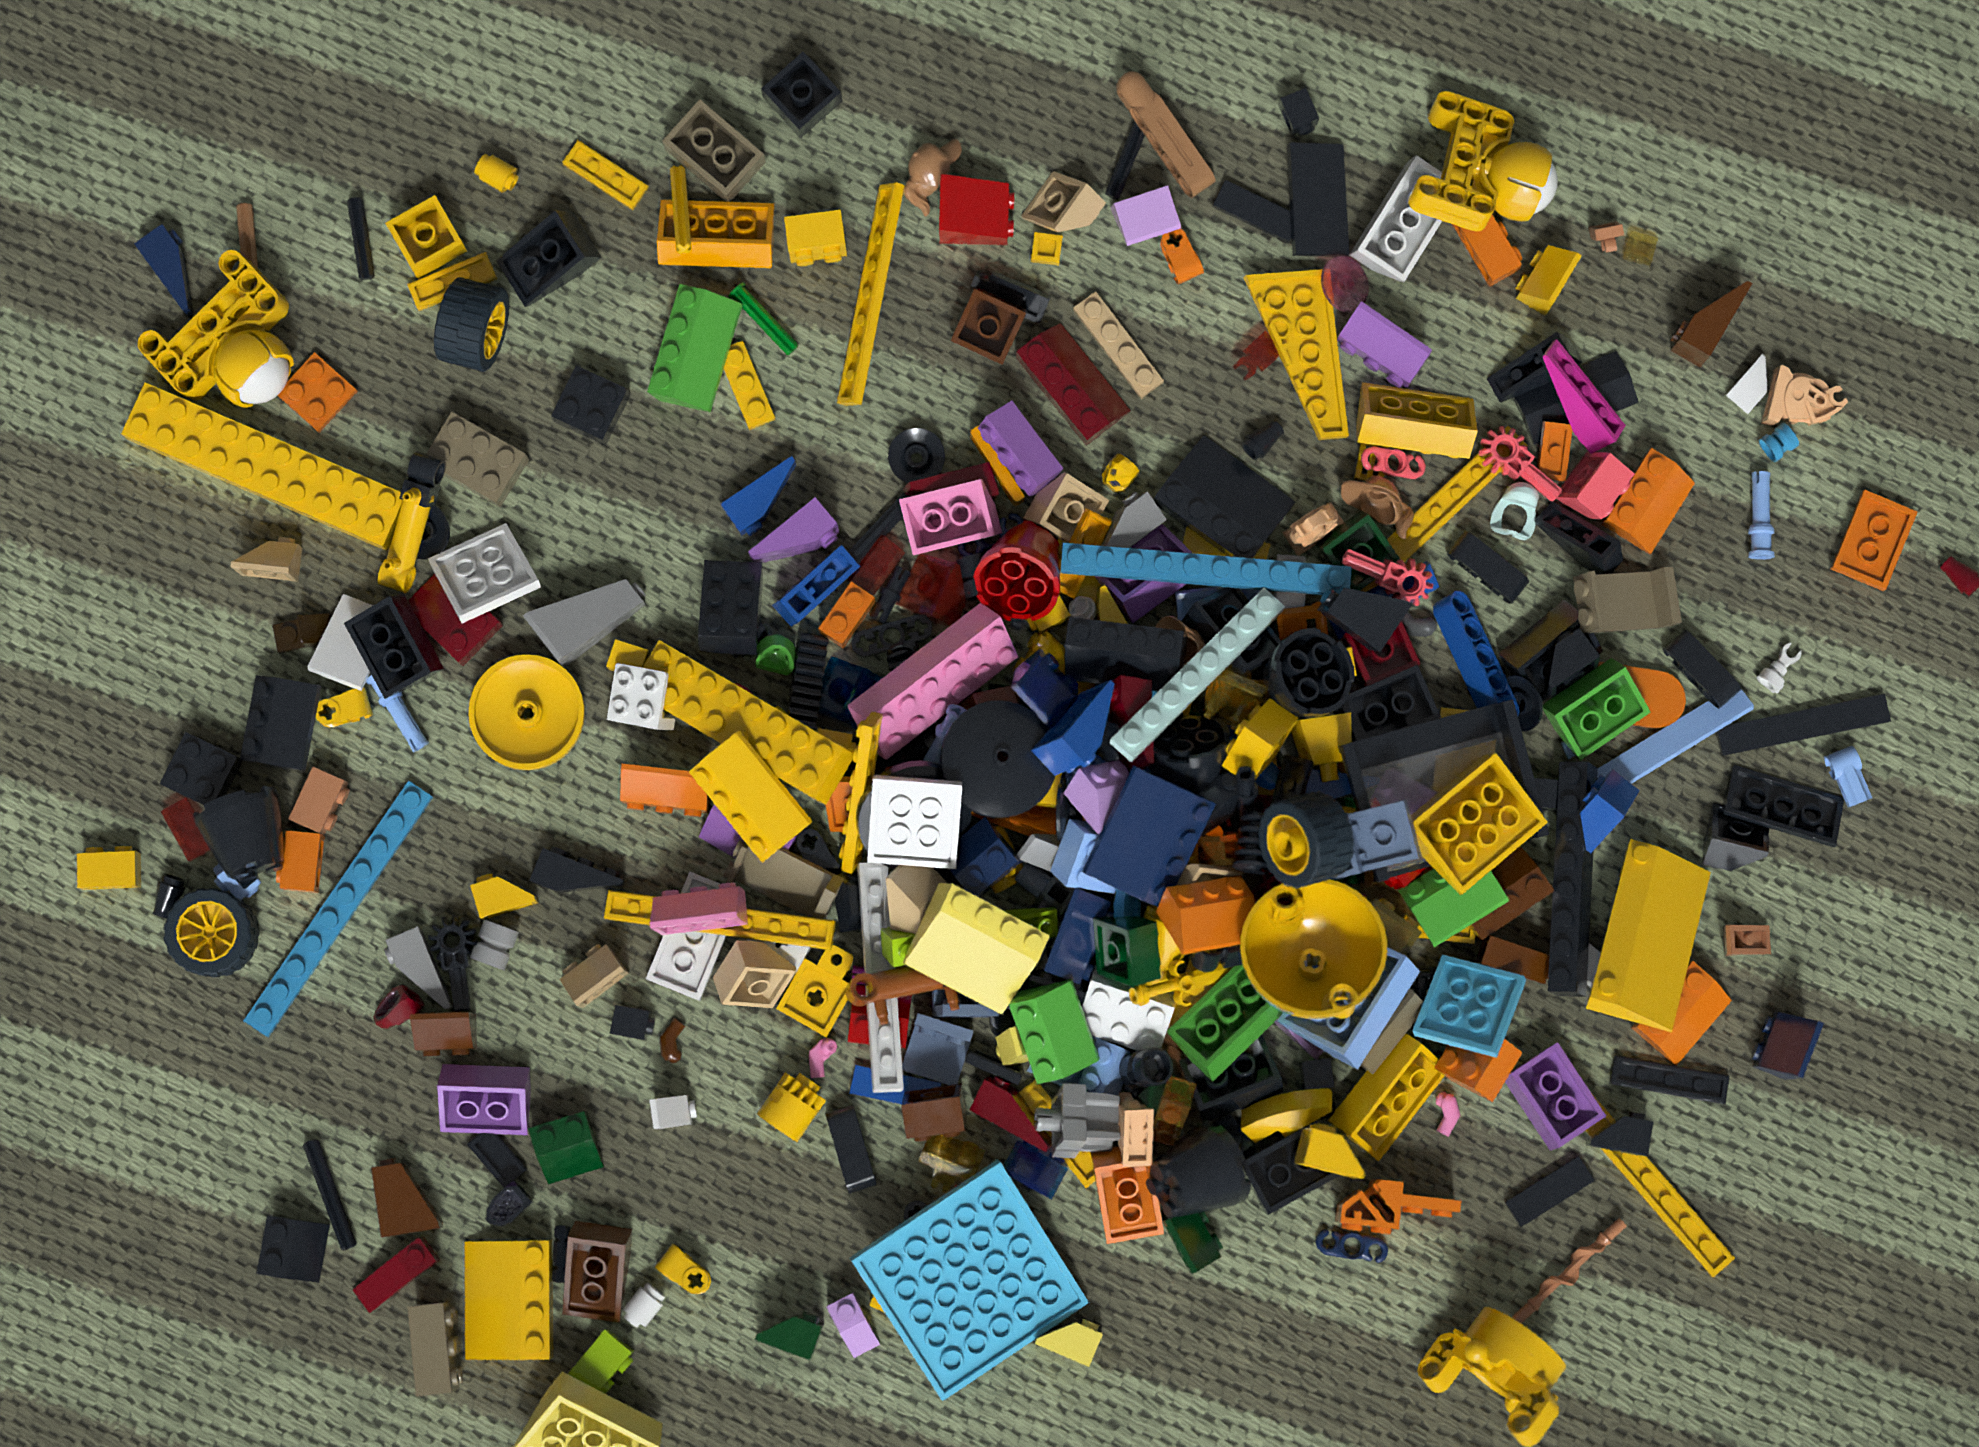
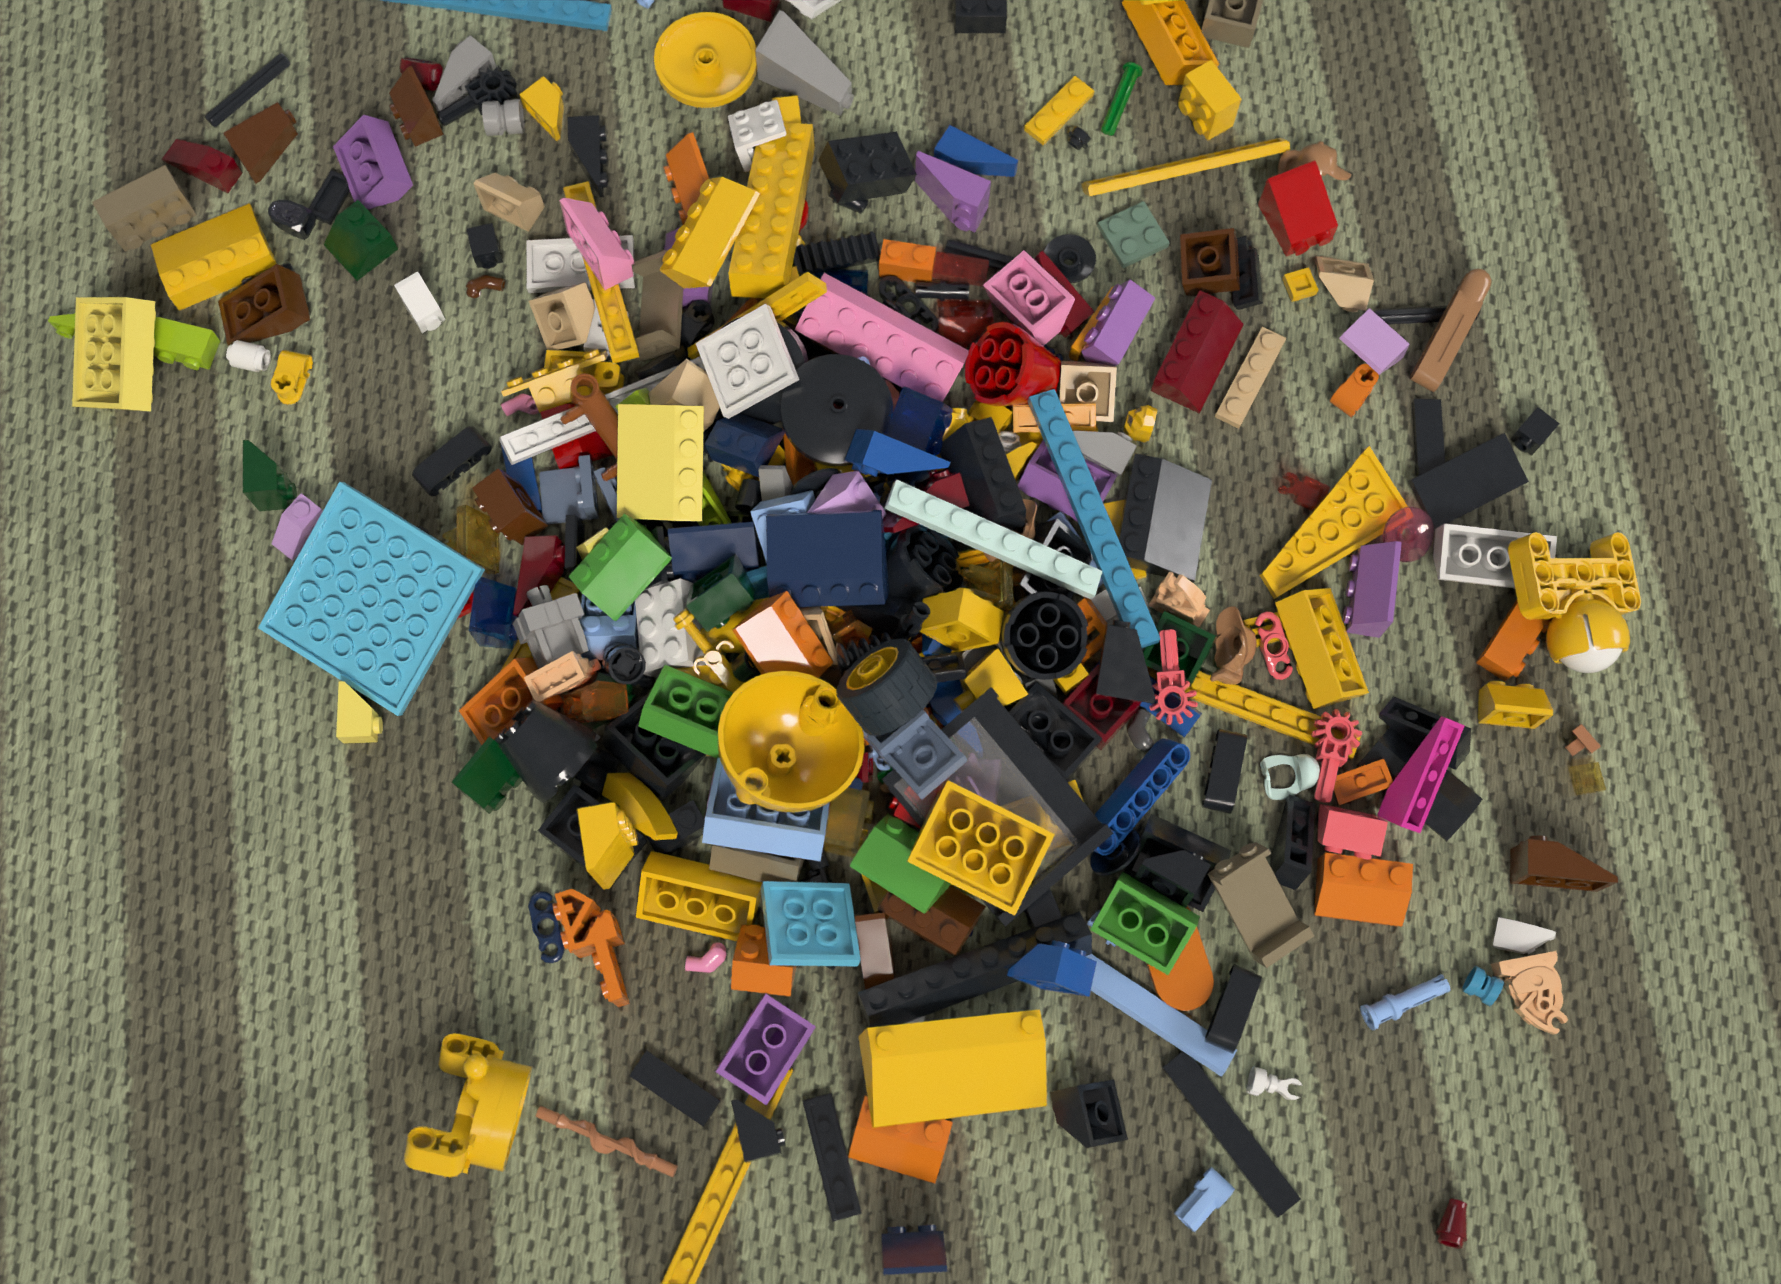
camera: 65 degrees right, 10 degrees down
black slope [256,1215,330,1283] -> none
bright green slope [647,284,743,413] -> none
bright green piece [755,634,796,675] -> none
yellow gear [757,1072,826,1142] -> none
black brick [761,52,843,138] -> none
blue slope [772,545,860,626] -> none
black cone [1241,420,1284,460] -> none
black slope [1723,765,1844,848] -> none
nougat slope [1723,925,1771,956] -> none
orange plate [1830,489,1917,591] -> none
none -> yellow bracket [501,349,608,413]
none -> black plate [1067,126,1091,150]
none -> sand green plate [1097,201,1170,268]

